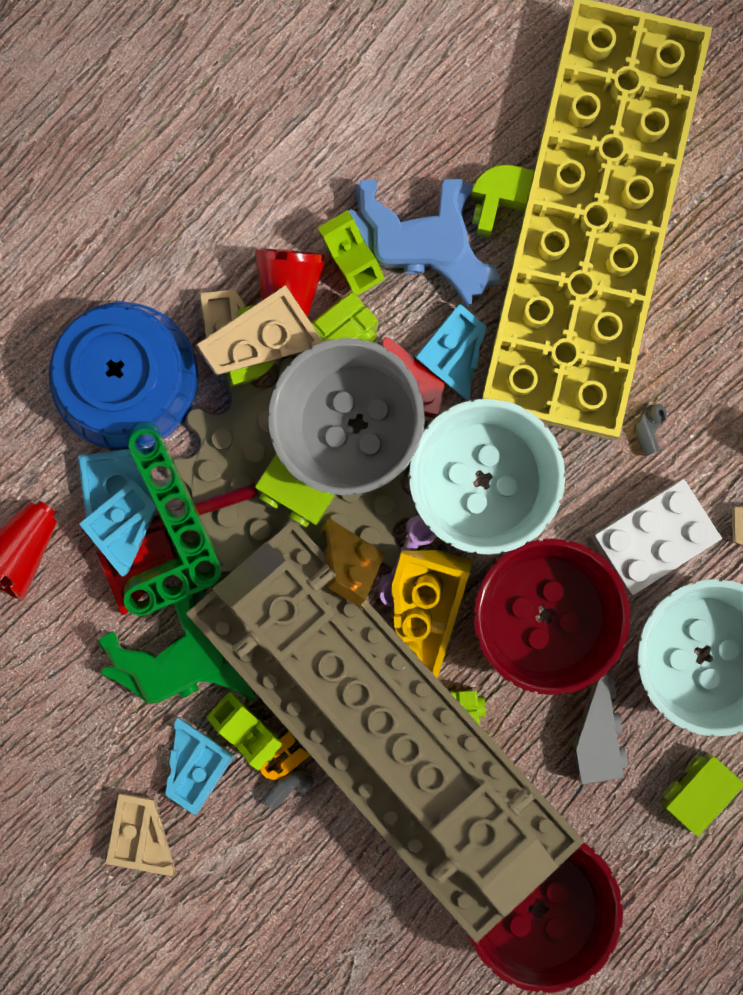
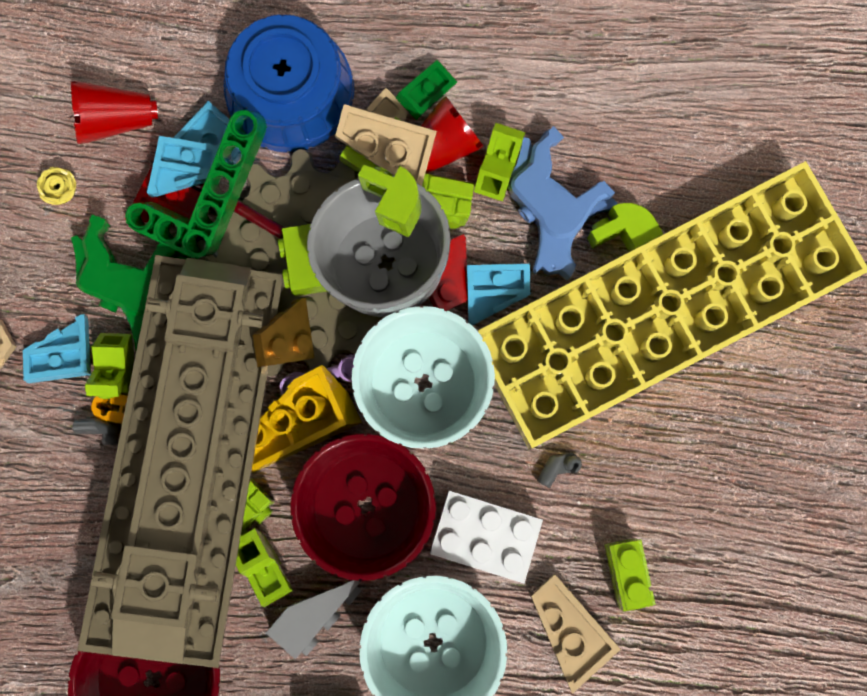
camera: 50 degrees right, 5 degrees down
none -> light yellow plate [37,167,76,205]
none -> lime brick [236,528,293,607]
none -> lime brick [358,164,422,237]
none -> green plate [395,60,457,120]

